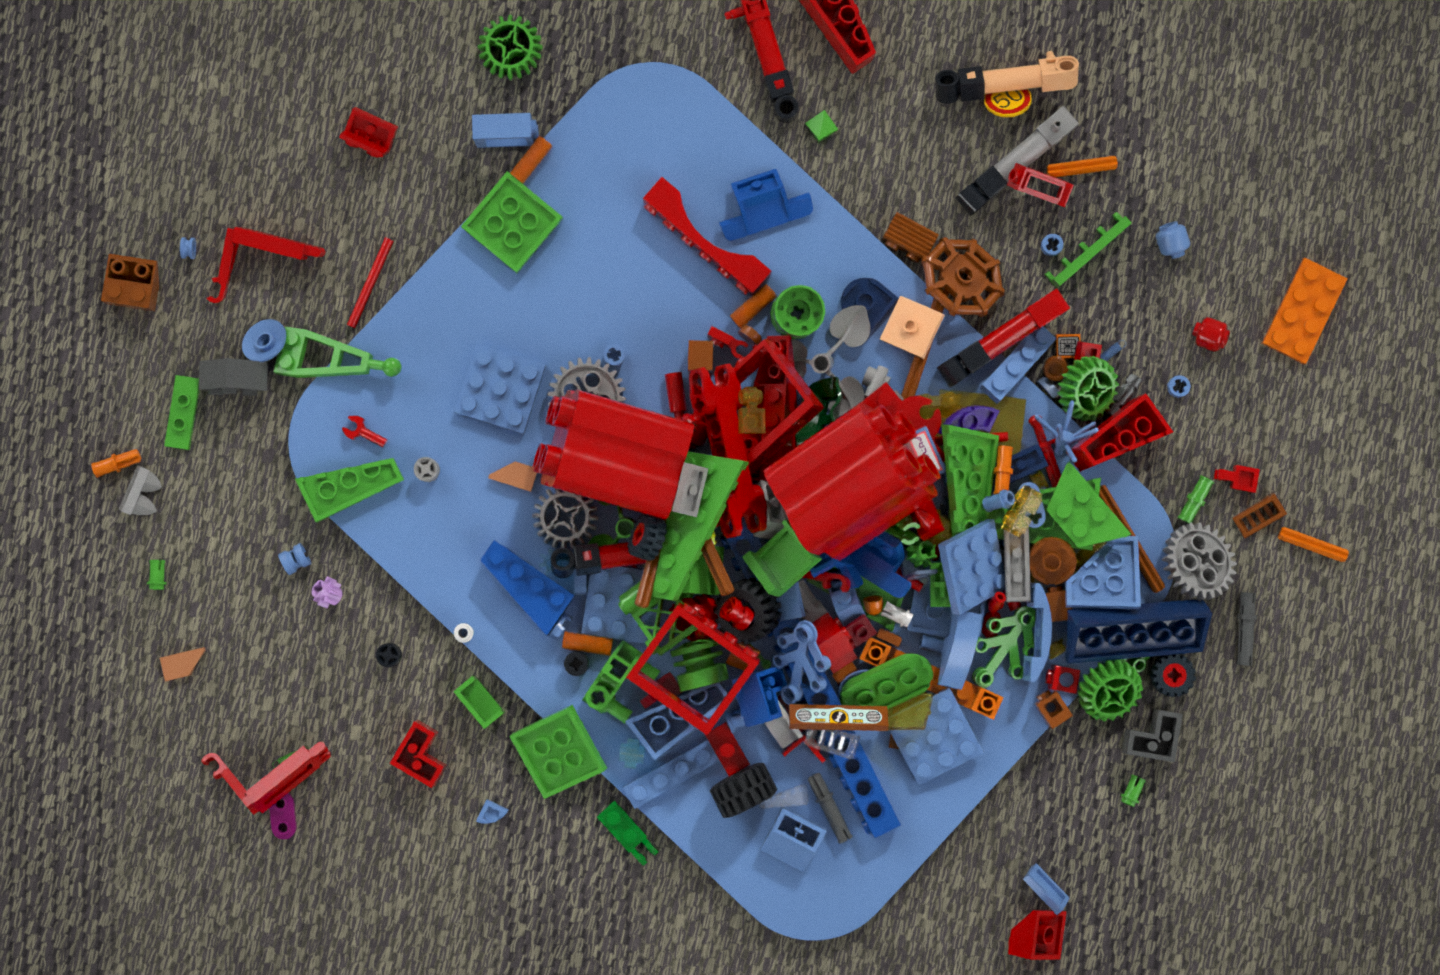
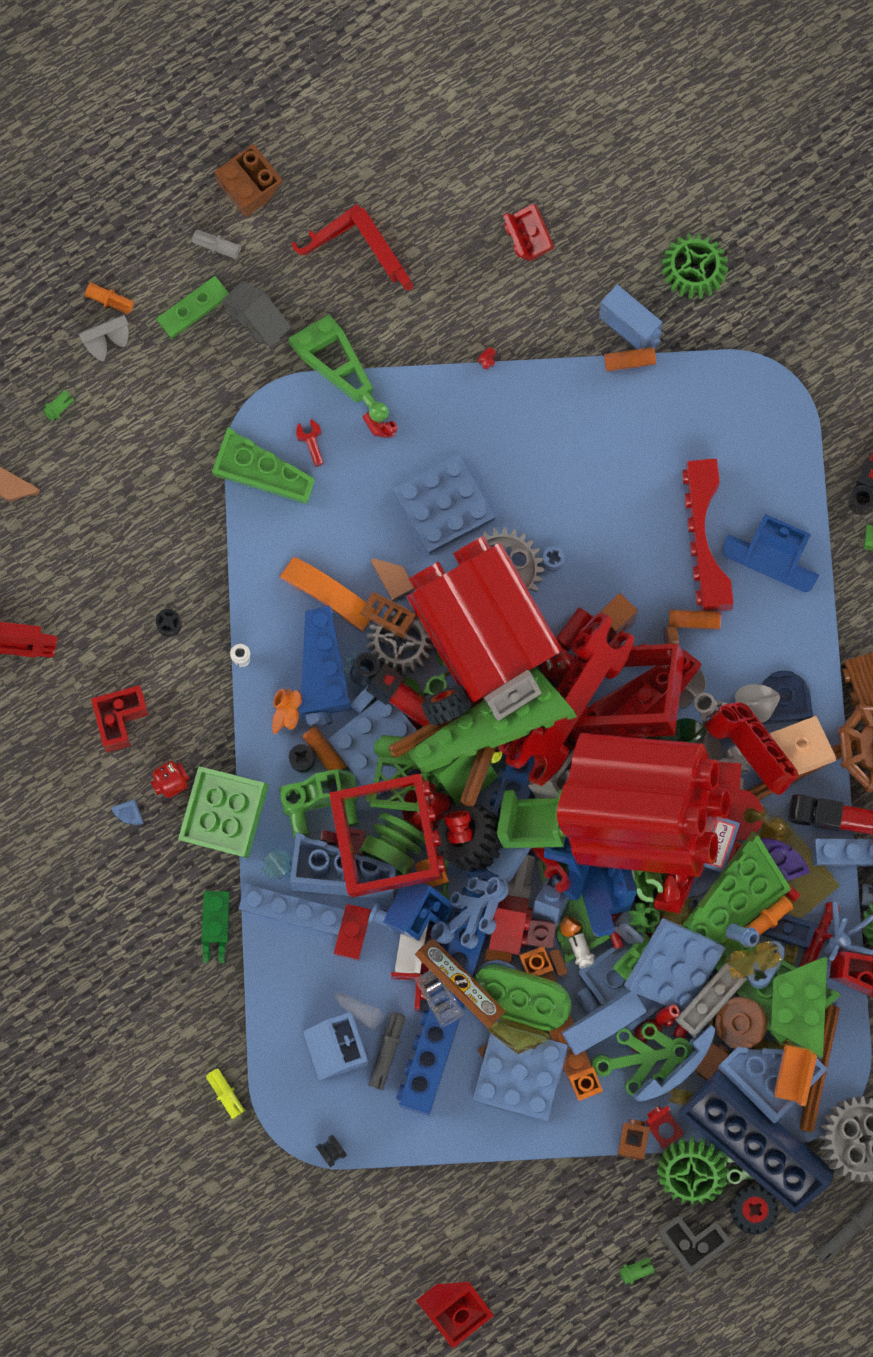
camera: 50 degrees right, 10 degrees down
medium blue bush [180,237,196,259] -> none
medium blue dish [242,319,286,362] -> none
medium blue wheel [278,543,311,575] -> none
lavender gear [312,576,342,609] -> none
red bar [347,237,394,328] -> none
light grey wheel [414,457,440,482] -> none
bright green panel [453,675,505,729] -> none
bright green plate [461,171,563,274] -> none
red plate [707,326,748,359] -> none
black tyre [710,763,778,818] -> none
clear yellow plate [738,387,765,434] -> none
bright green wheel [770,285,825,340] -> none
medium blue tile [1023,863,1070,915] -> none
none -> red head [150,761,189,798]
none -> light grey axle [192,230,241,260]
none -> neon yellow axle [206,1069,246,1119]
none -> orange plate [272,689,302,734]
none -> orange slope [280,557,375,633]
none -> black wheel [315,1134,347,1168]
none -> dark orange slope [360,592,416,639]
none -> red arm [362,412,398,438]
none -> red arm [478,347,495,370]
none -> red beam [705,702,799,795]
none -> orange panel [774,1044,817,1106]

